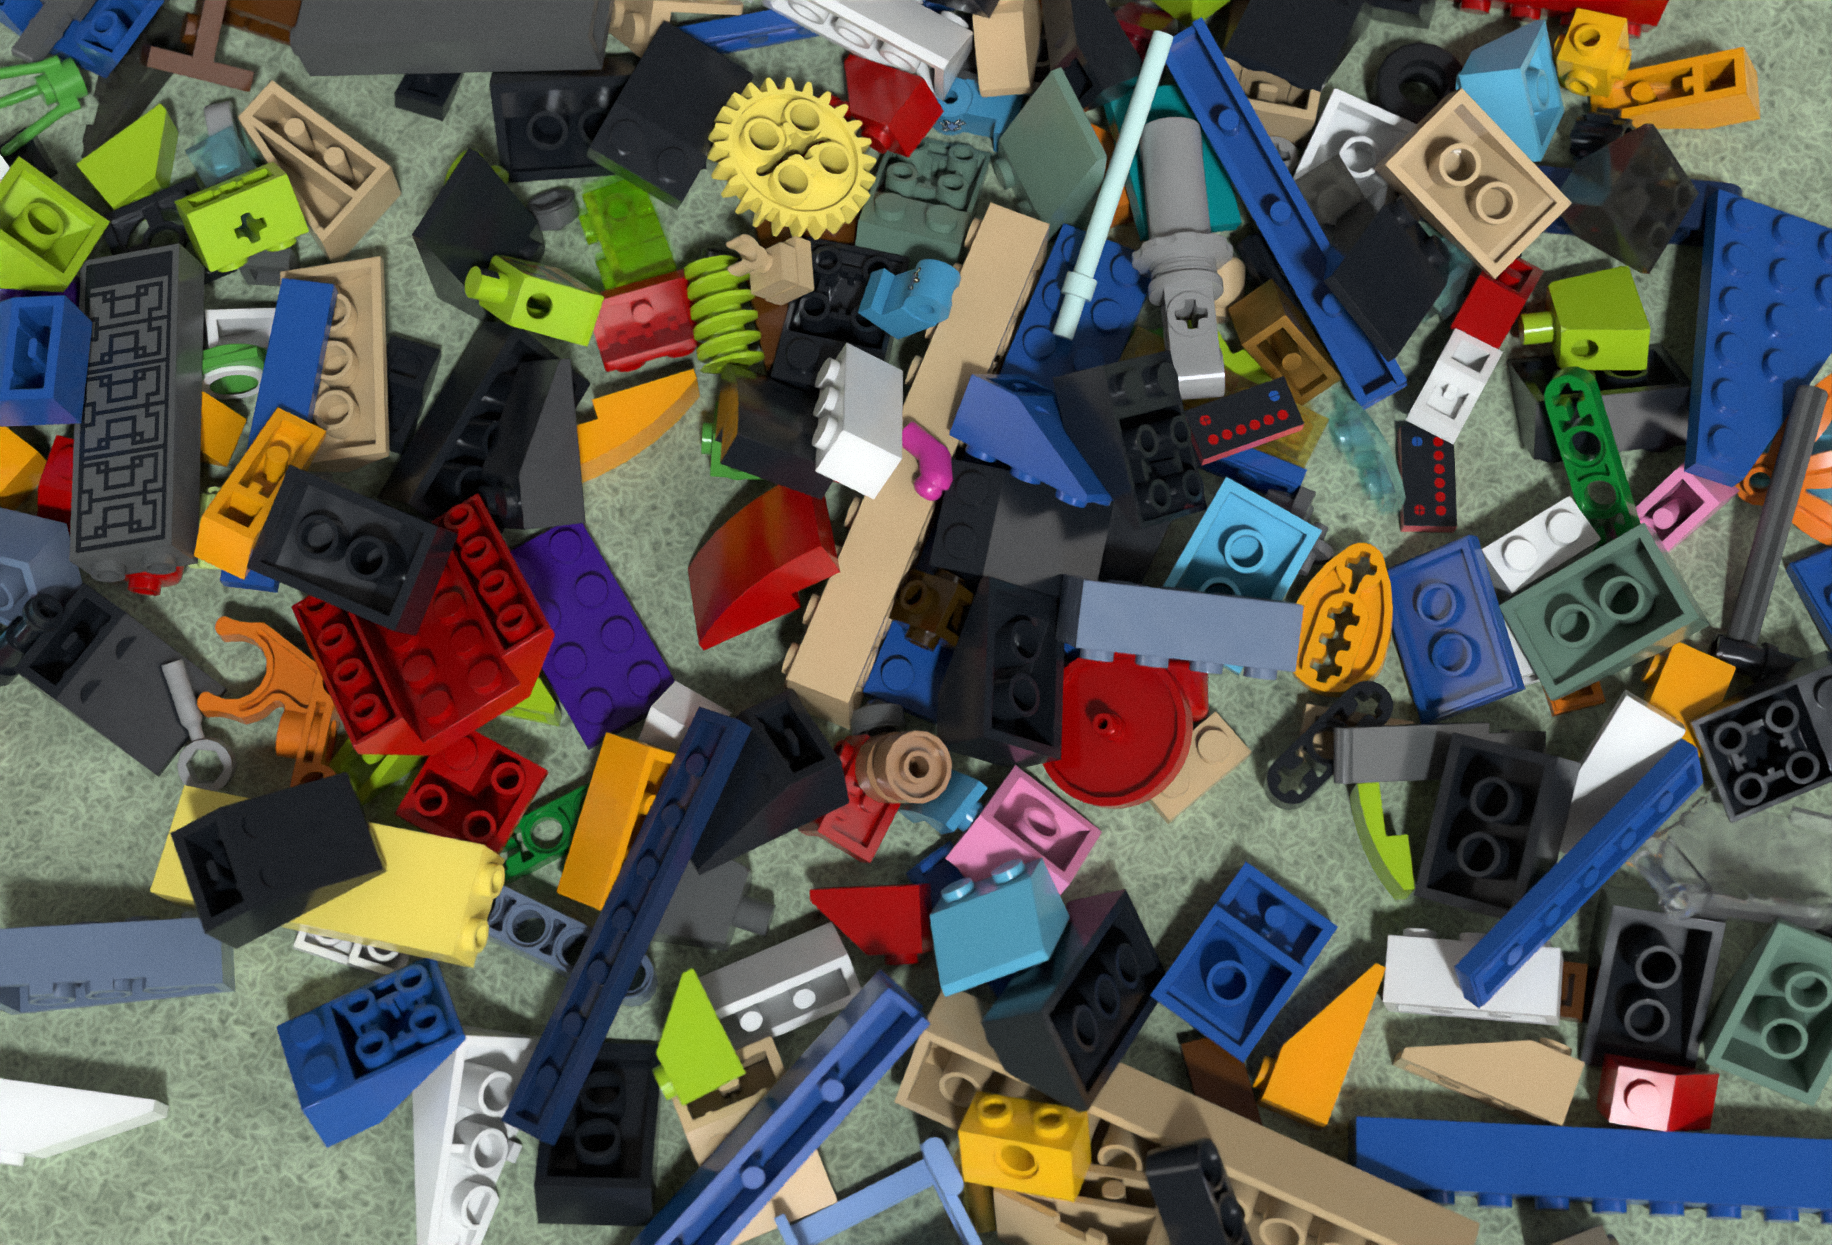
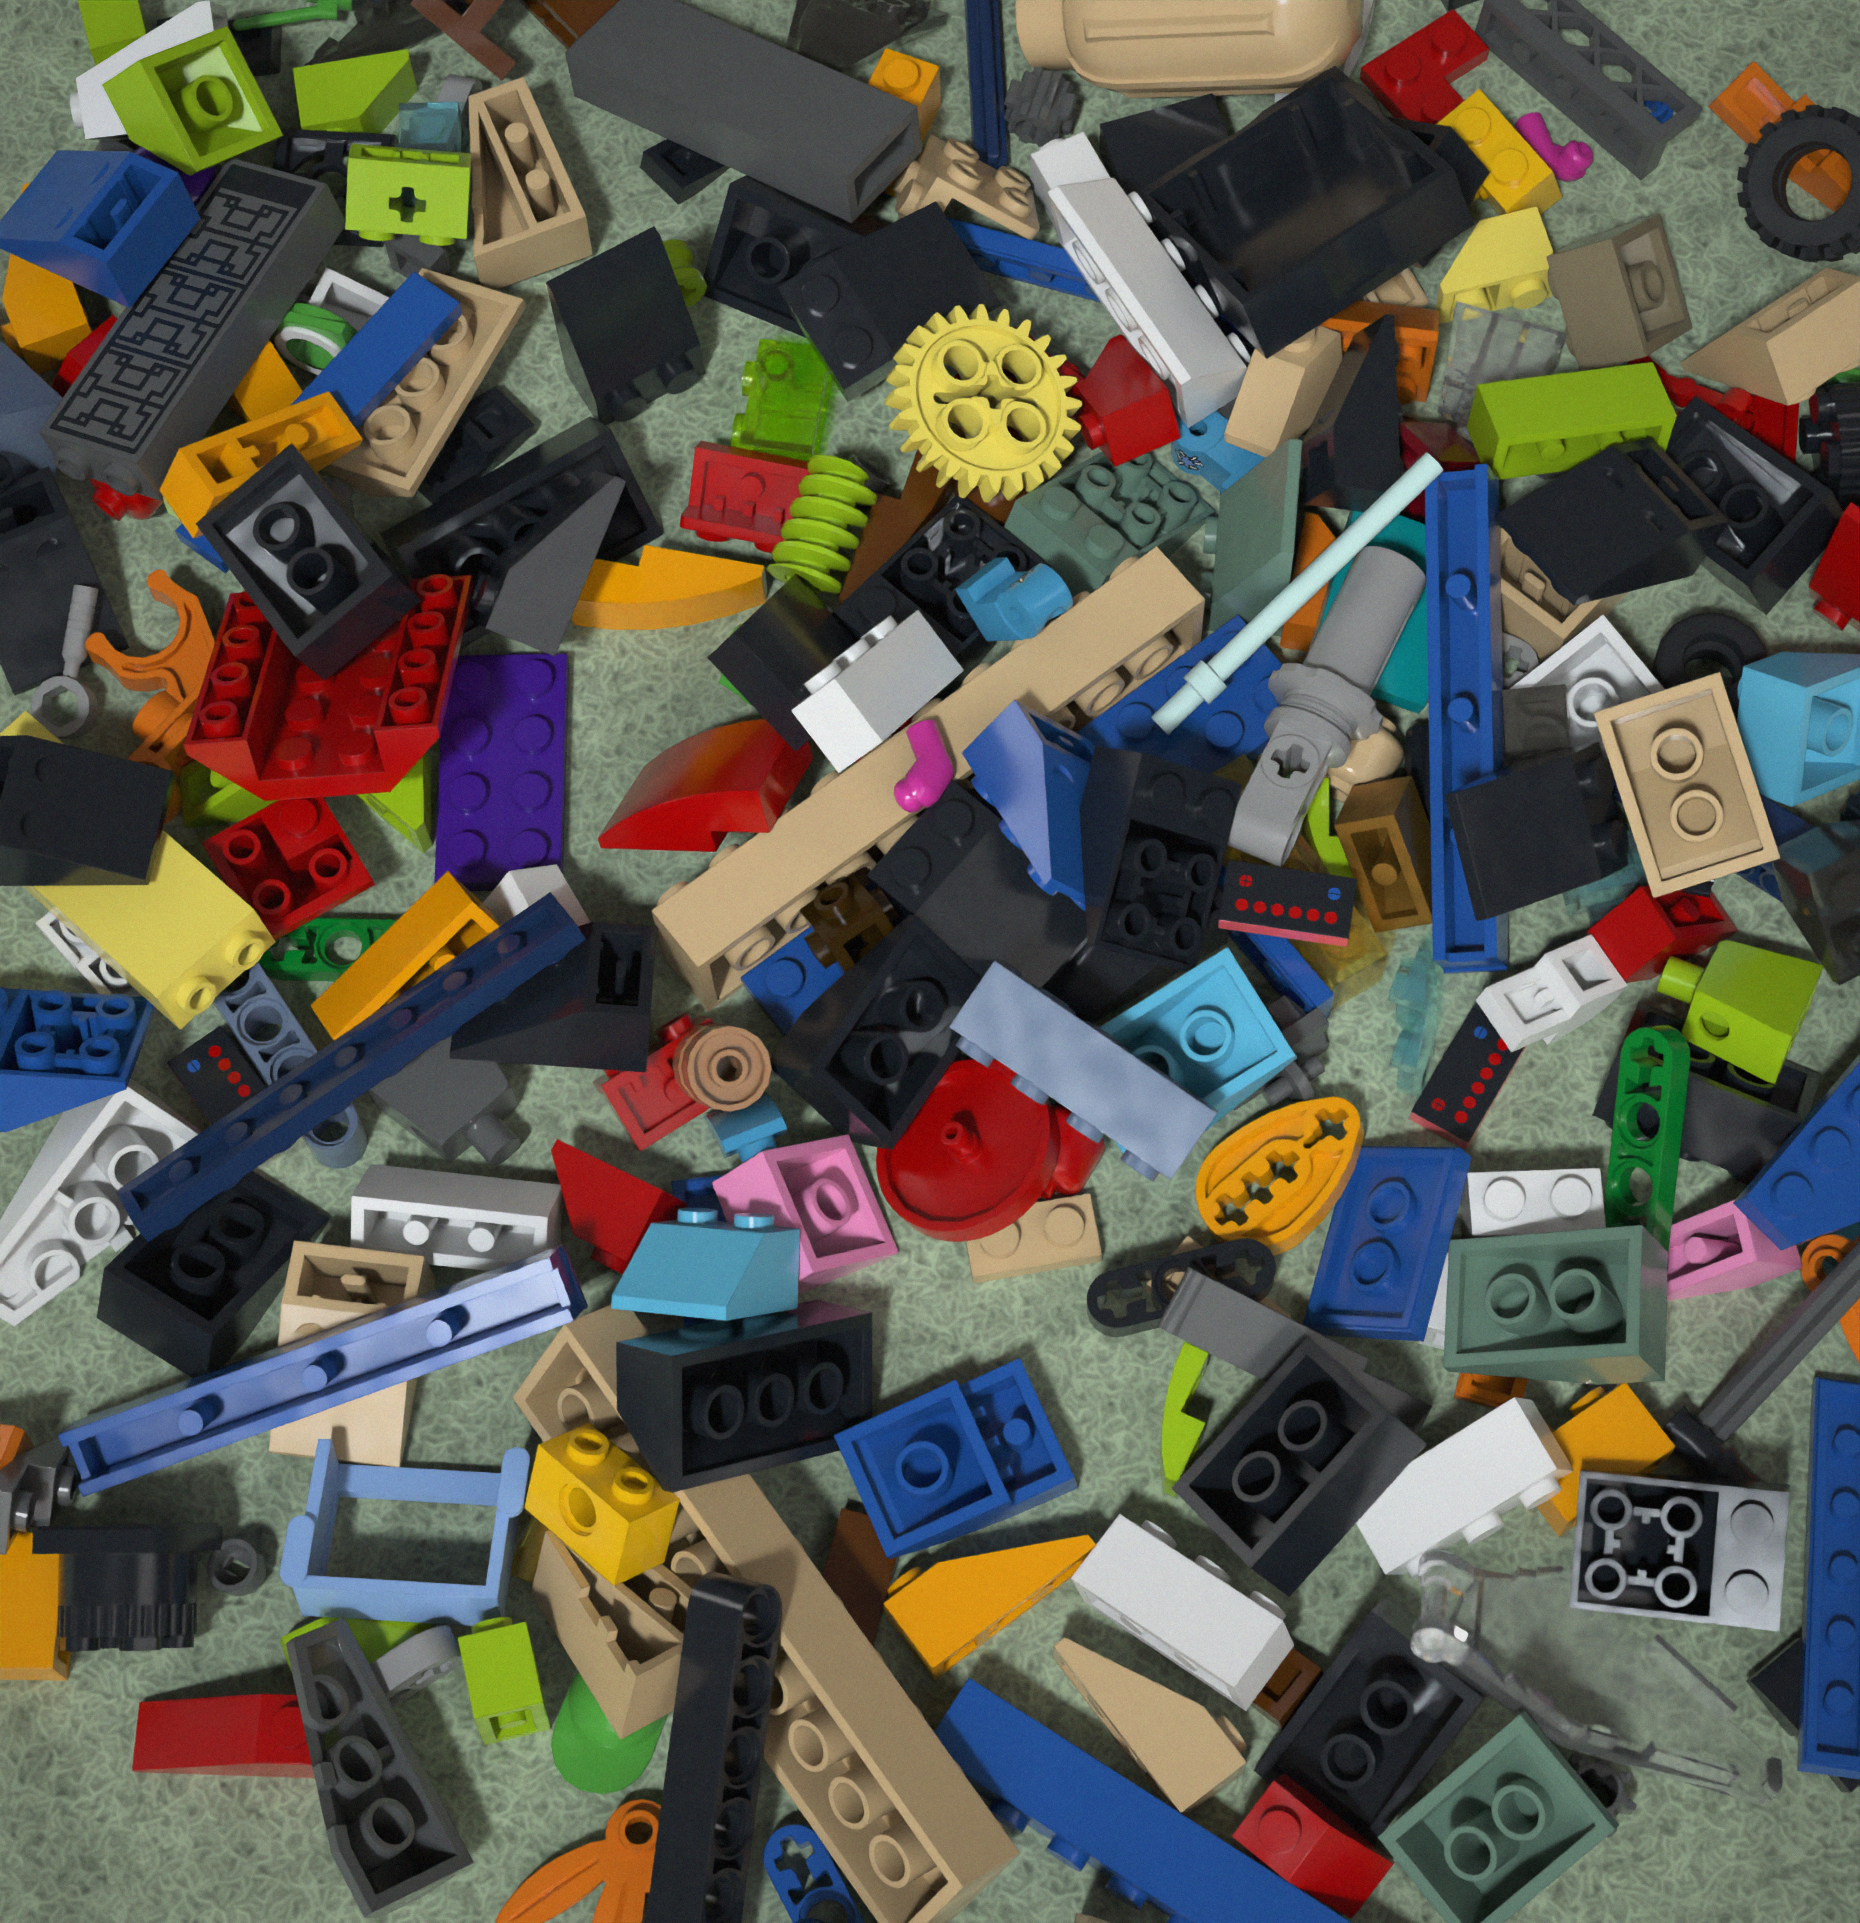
camera: 35 degrees right, 5 degrees down
lime torso [465,254,604,347] -> none
dark grey tile [526,189,580,231] -> none
lime slope [652,968,746,1106] -> none
tan piece [726,234,814,306] -> none
dark grey tile [851,699,906,737] -> none
blue tile [1454,739,1704,1008] -> none
none -> black tile [167,1026,266,1125]

